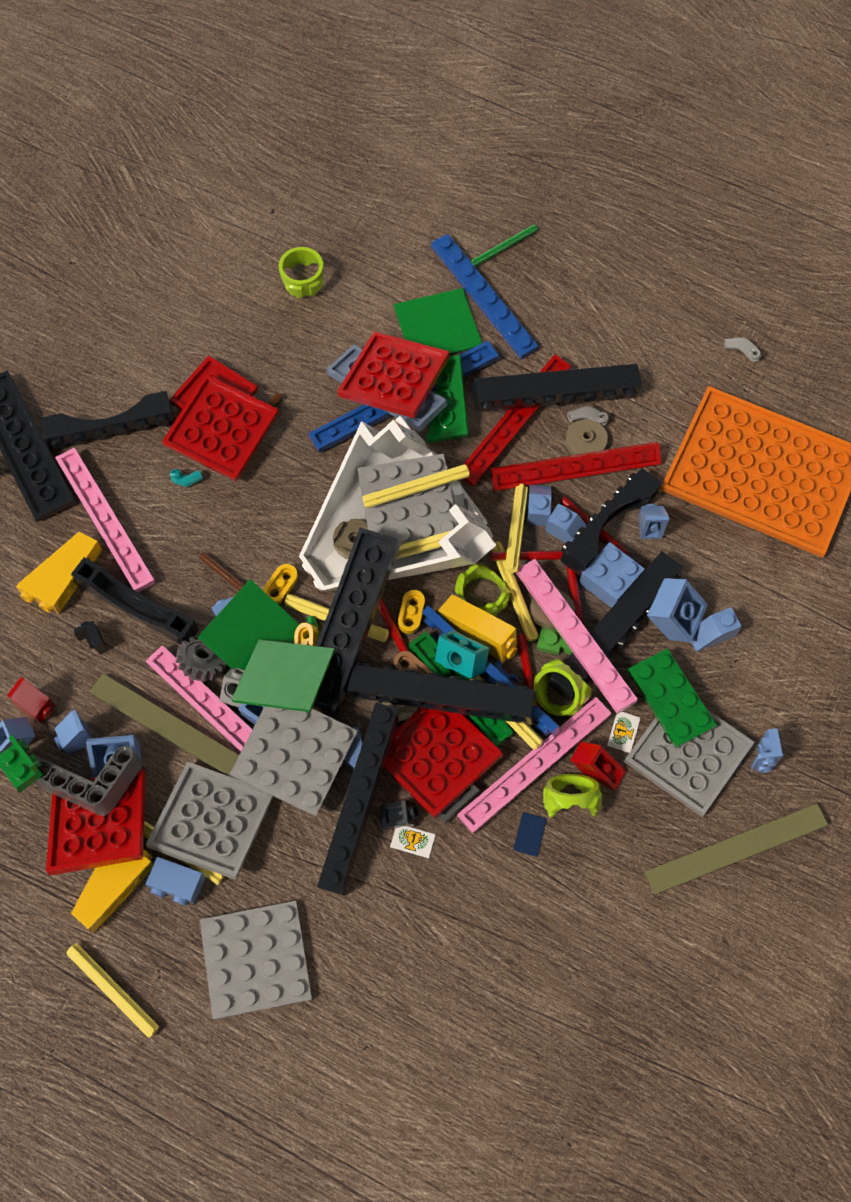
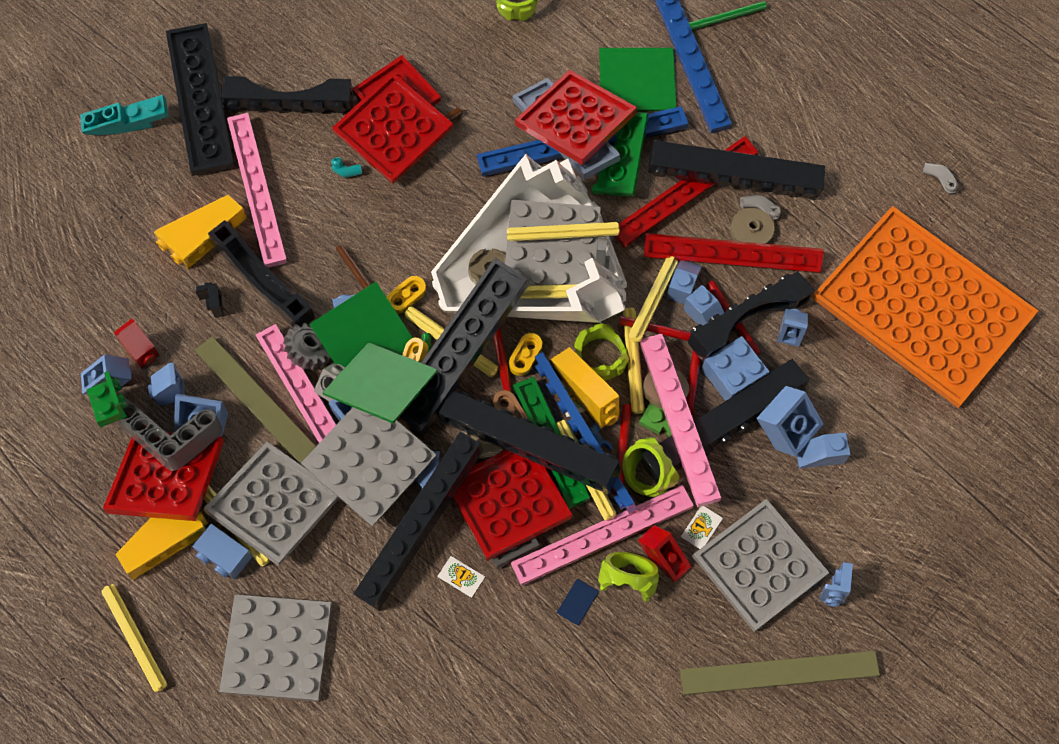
camera: 15 degrees right, 0 degrees up
black bracket [380,800,419,830] -> none
teal brick [435,630,489,679] -> none
green plate [627,648,717,749] -> none

